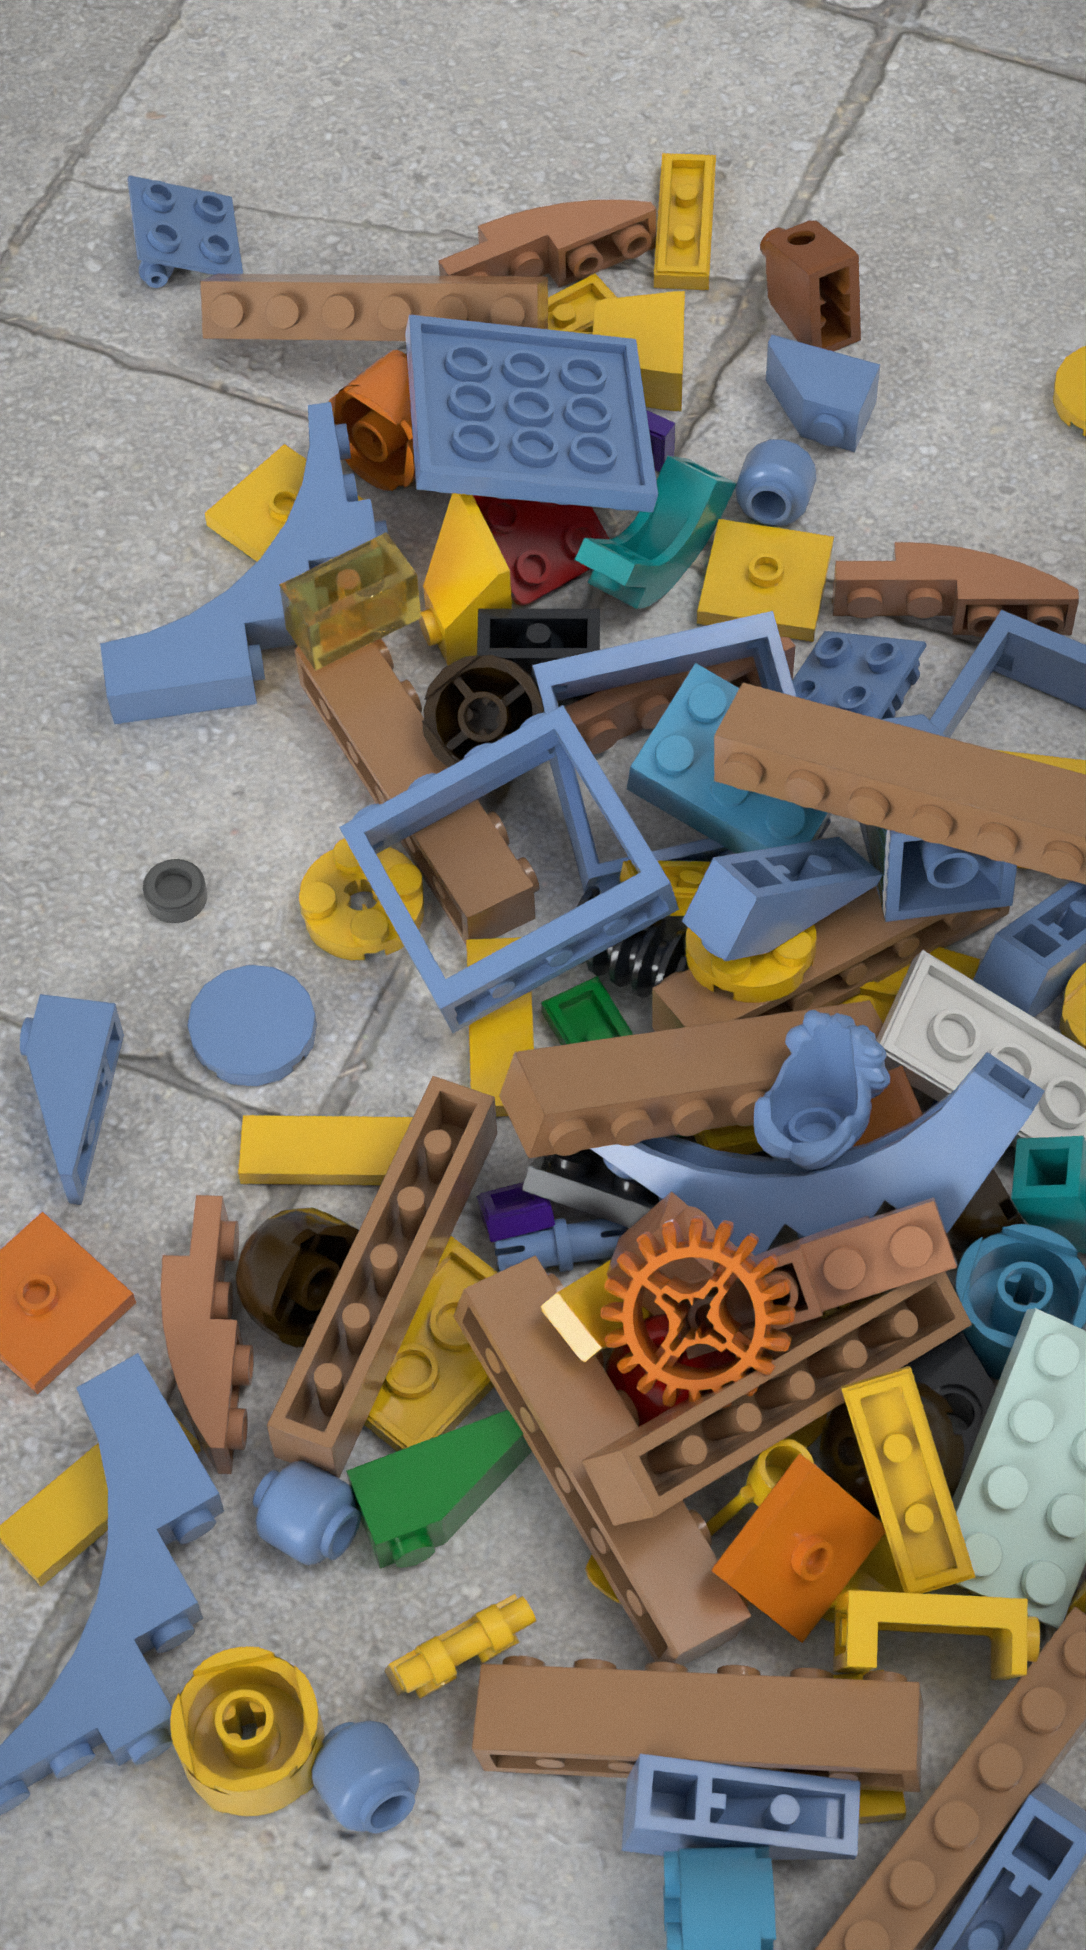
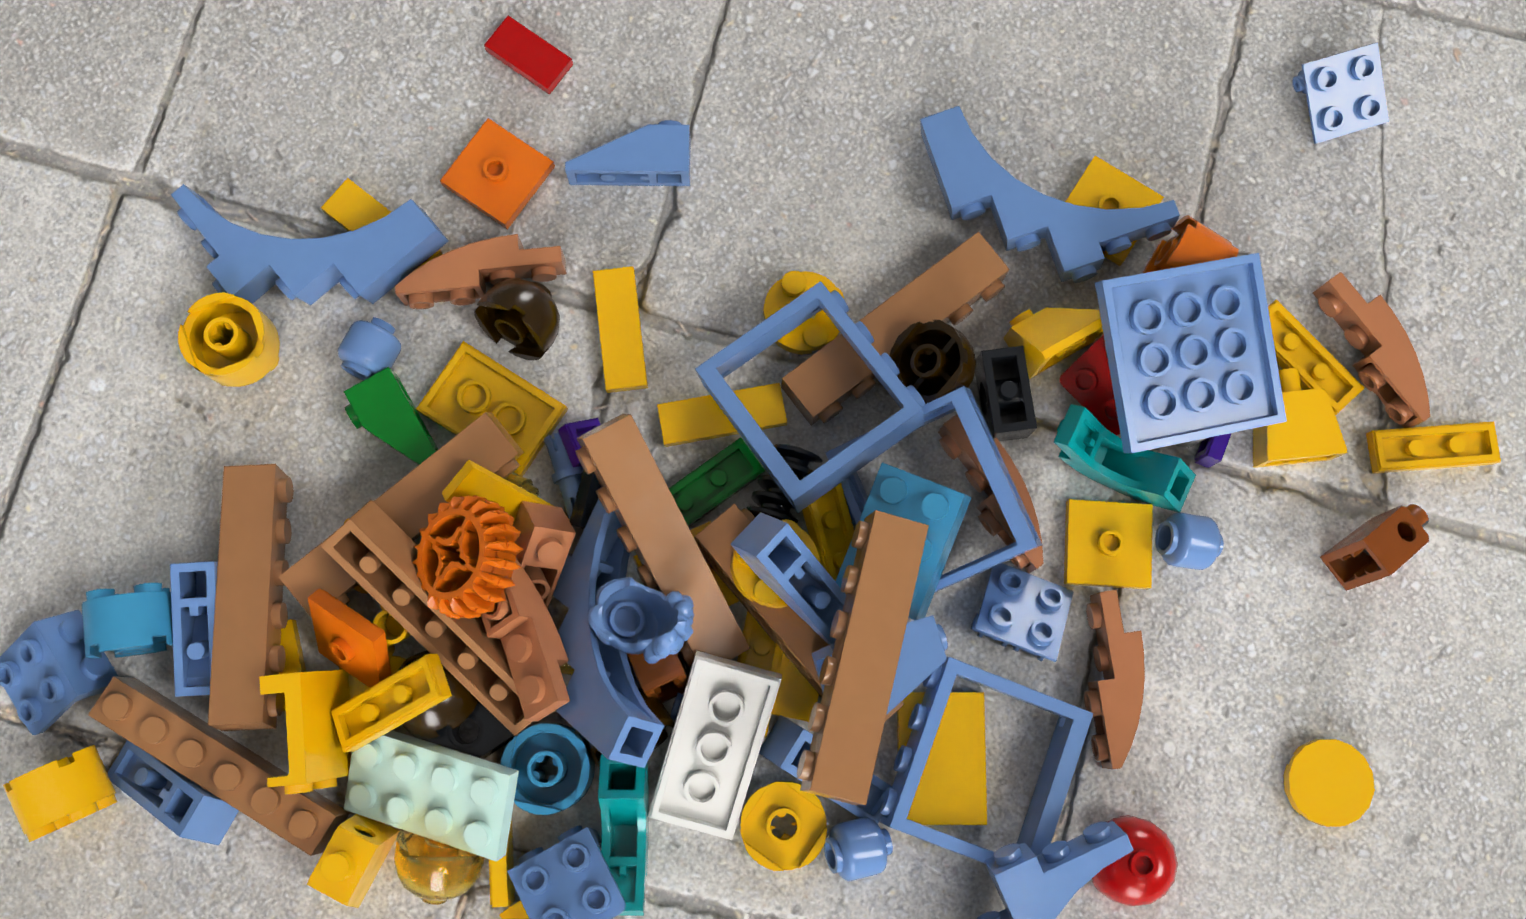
camera: 75 degrees right, 20 degrees up
dark grey tile [143,859,207,923] -> none
medium blue tile [187,965,317,1086] -> none
medium nougat brick [200,274,548,341] -> none
medium nougat brick [267,1076,497,1478] -> none
clear yellow brick [279,532,421,671] -> none
medium blue head [311,1720,420,1833] -> none
yellow plate [384,1594,536,1699] -> none
medium blue slope [766,335,880,452] -> none

